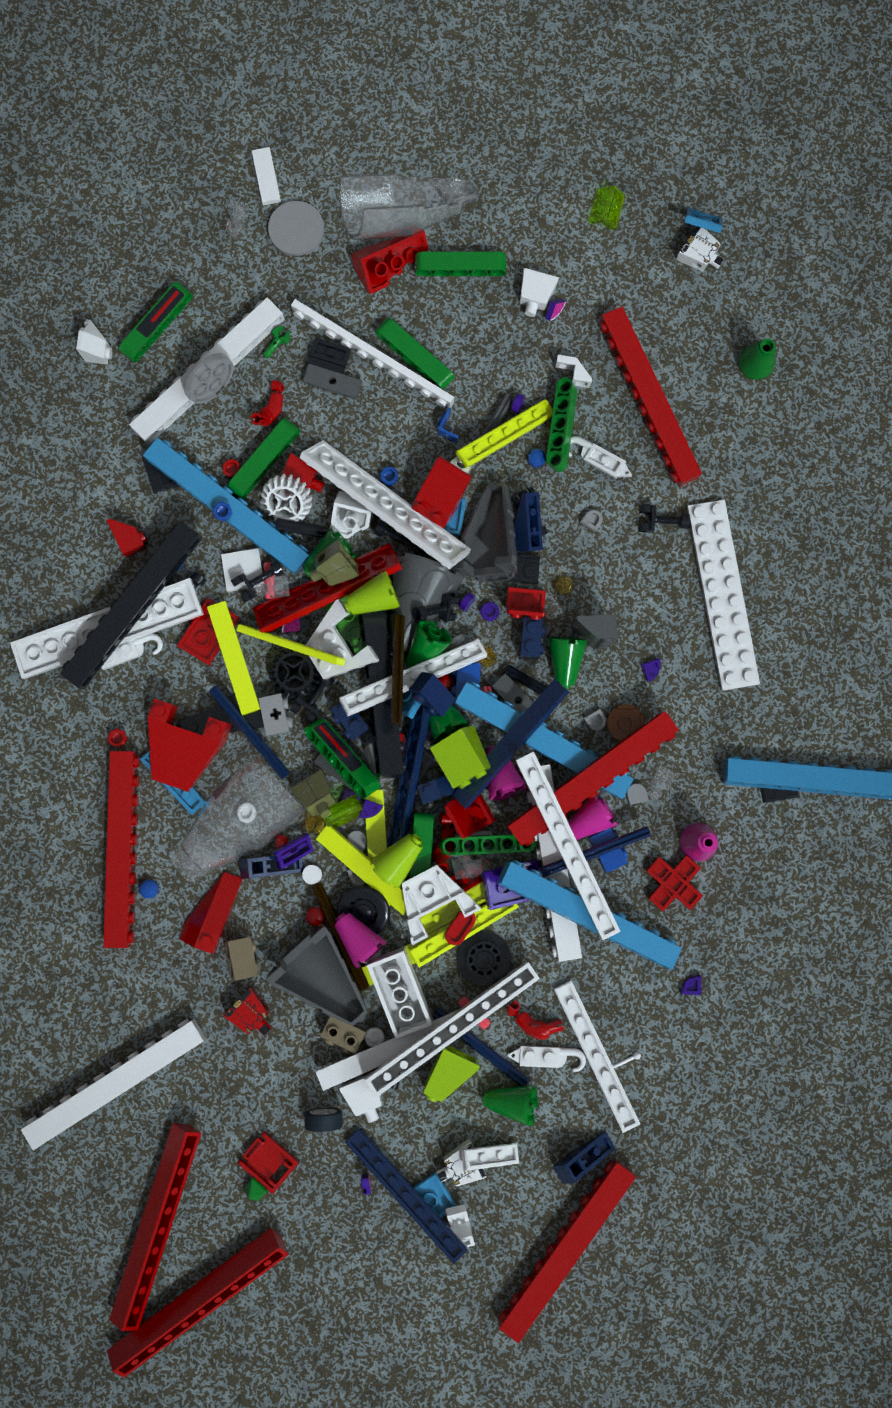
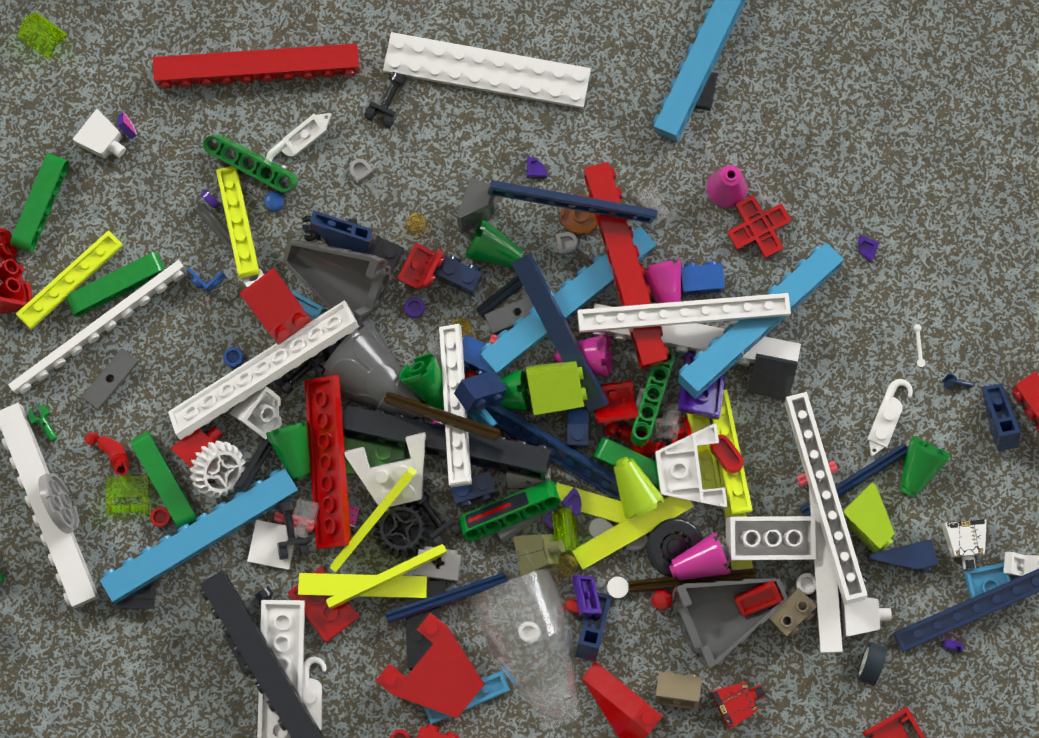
camera: 60 degrees left, 5 degrees down
red slope [106,519,147,558] -> none
blue tile [213,502,233,522] -> none
black plate [307,338,351,374] -> none
olive torso [309,540,359,586] -> none
lime cone [344,571,400,615] -> none
black bar [412,592,460,623] -> none
black wheel [457,931,511,986] -> none
dark purple tile [459,593,476,612] -> none
white tile [461,1143,519,1171] -> none
red arm [507,1001,564,1040] -> none
dark blue axle [540,827,651,877] -> none
white tile [554,980,640,1133] -> none
white slope [555,355,592,388] -> none
light grey tile [626,784,648,805] -> none
none -> neon yellow tile [16,230,123,330]
none -> clear neon green plate [106,475,150,515]
none -> neon yellow tile [326,544,448,609]
none -> dark blue tile [487,180,657,224]
none -> red tile [734,581,782,617]
none -> black tile [747,353,798,400]
none -> dark blue slope [866,539,938,573]
none -> dark blue hand [942,373,973,390]

